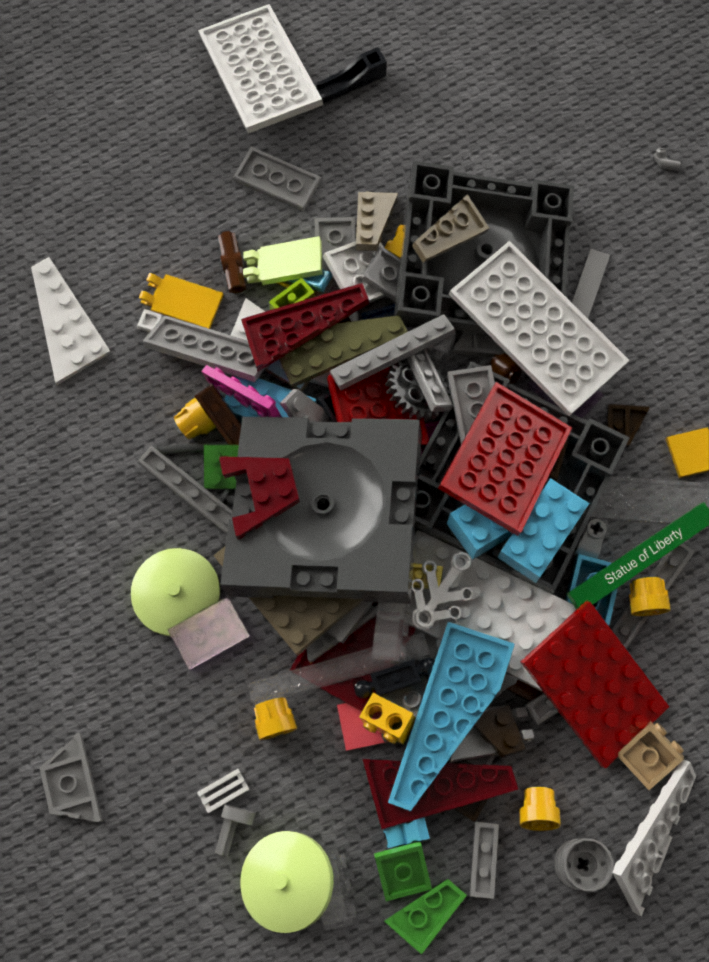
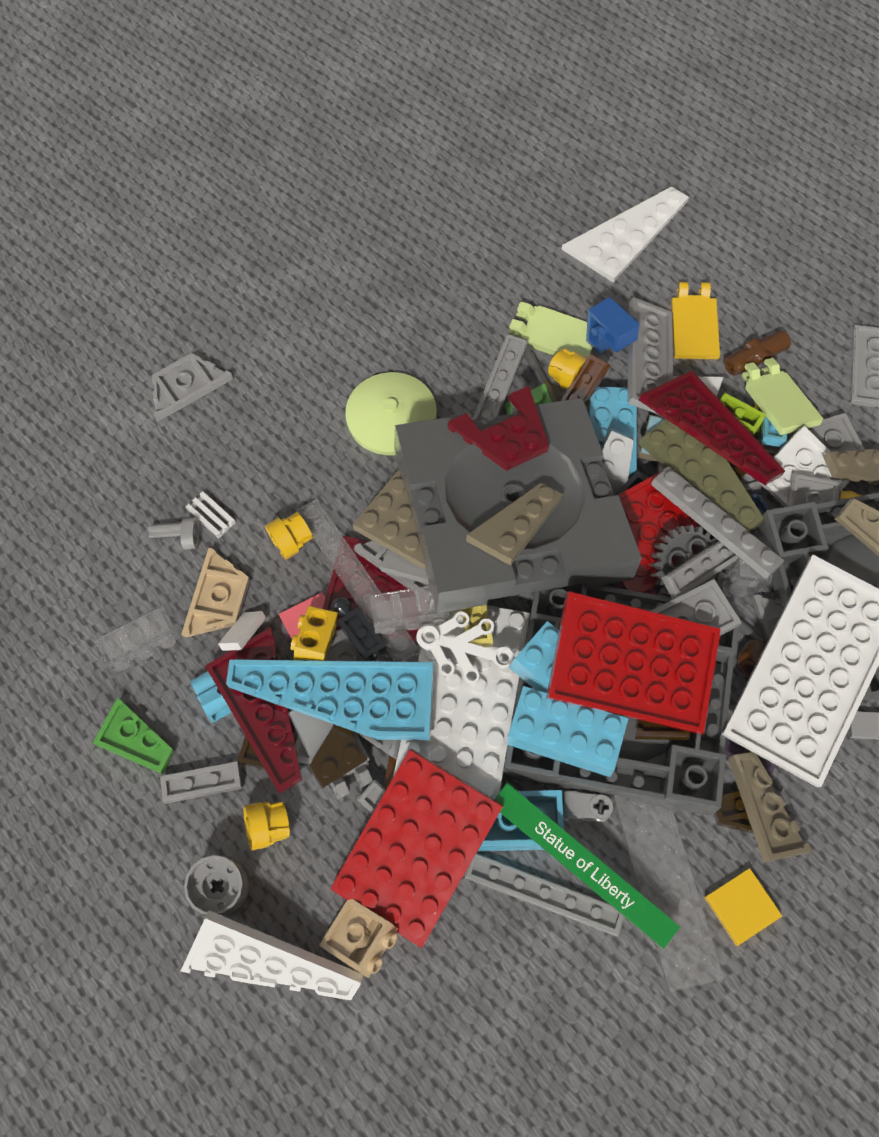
camera: 75 degrees right, 5 degrees down
white tile [137,309,164,333] -> none
plate [168,596,249,670] -> none
dark pink wing [201,365,282,417] -> none
yellowish green dish [240,831,334,933] -> none
bright green plate [374,841,432,901] -> none
yellow piece [629,577,671,616] -> none
none -> tan wing [181,548,250,637]
none -> white tile [218,611,266,651]
none -> dark tan wing [466,483,563,566]
none -> yellowish green tile [509,302,593,357]
none -> blue brick [586,297,640,354]
none -> dark tan wing [728,752,813,863]

